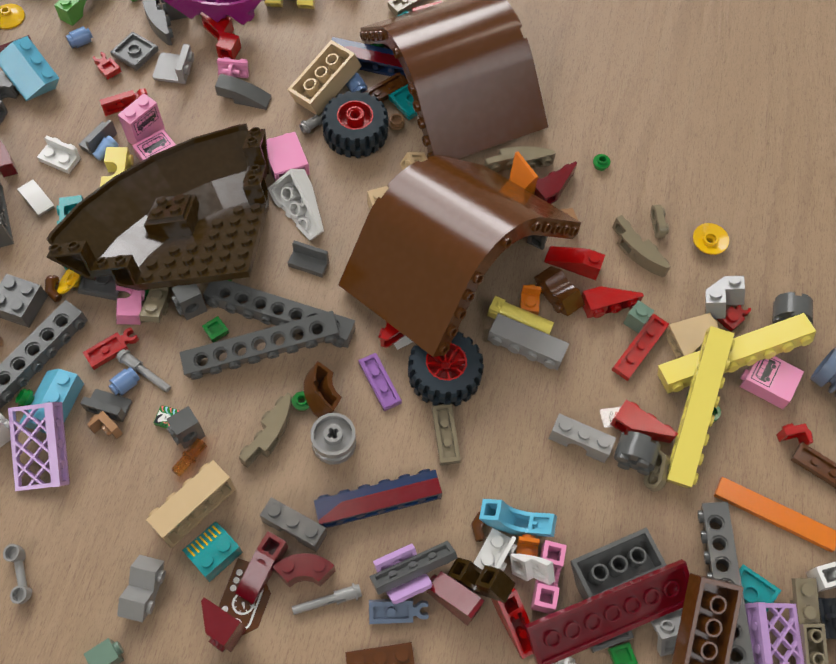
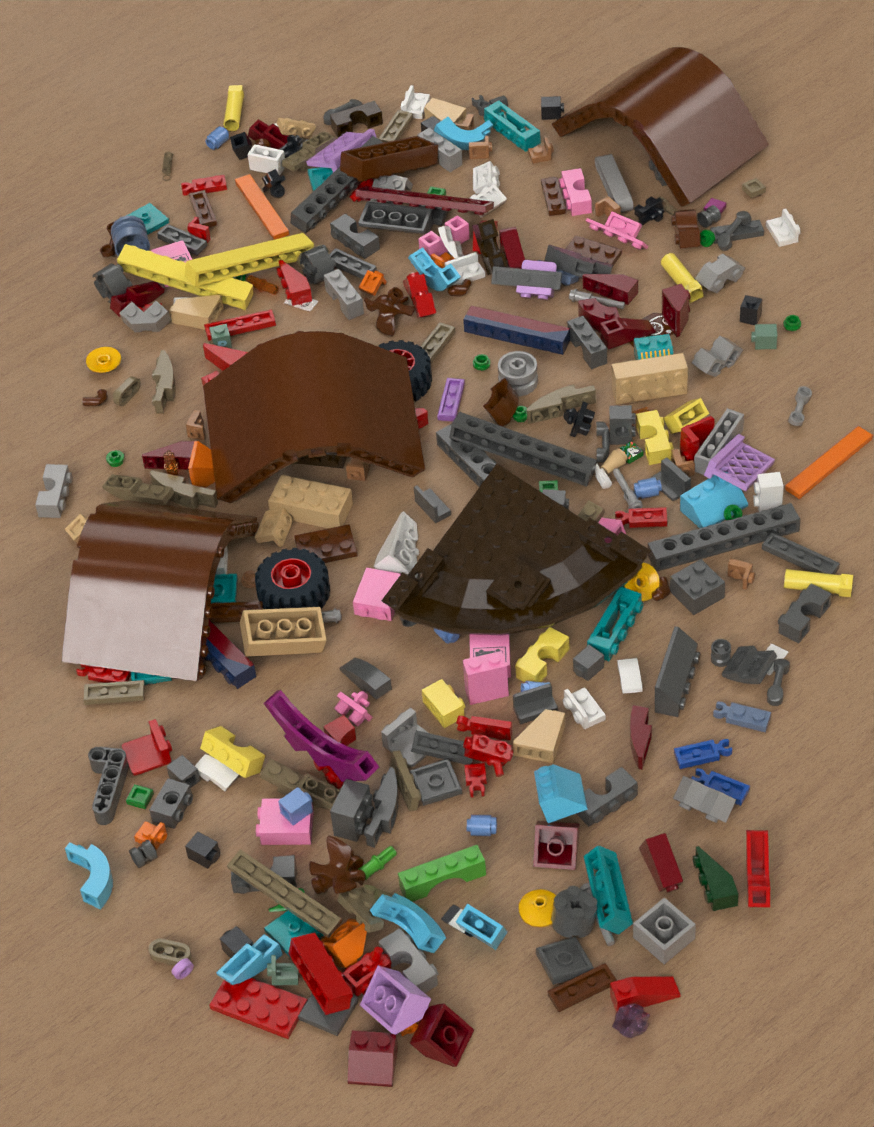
camera: 135 degrees left, 15 degrees down
none -> light grey arch [35,464,73,518]
none -> tan bracket [65,514,89,543]
none -> reddish brown arm [82,389,108,406]
none -> dark tan slope [102,474,174,505]
none -> dark red slope [110,281,165,317]
none -> dark grey plate [157,224,207,255]
none -> clear orange axle [163,450,179,476]
none -> clear orange axle [246,275,279,295]
none -> black hips [262,169,286,198]
none -> reddish brown plate [294,524,357,563]
none -> dark grey plate [329,248,377,279]
none -> dark grey arch [330,214,380,259]
none -> orange bracket [358,270,387,296]
none -> reddish brown animal [364,287,415,336]
none -> dark tan plate [389,750,421,812]
none -> red arch [403,272,436,318]
none -> dark grey plate [411,730,473,765]
none -> light yellow brick [422,679,465,728]
none -> red brick [463,734,513,777]
none -> green plate [473,354,491,370]
none -> tan slope [513,709,566,763]
none -> dark grey slope [544,245,613,278]
none -> black hips [563,401,595,437]
none -> dark grey brick [573,645,604,681]
none -> dark red slope [582,274,638,305]
none -> white axle [595,464,612,489]
none -> dark grey bar [596,421,610,463]
none -> tan cone [600,448,628,475]
none -> light yellow arch [636,410,673,465]
none -> light yellow brick [663,398,709,434]
none -> red bracket [680,416,715,461]
none -> light grey brick [694,408,744,475]

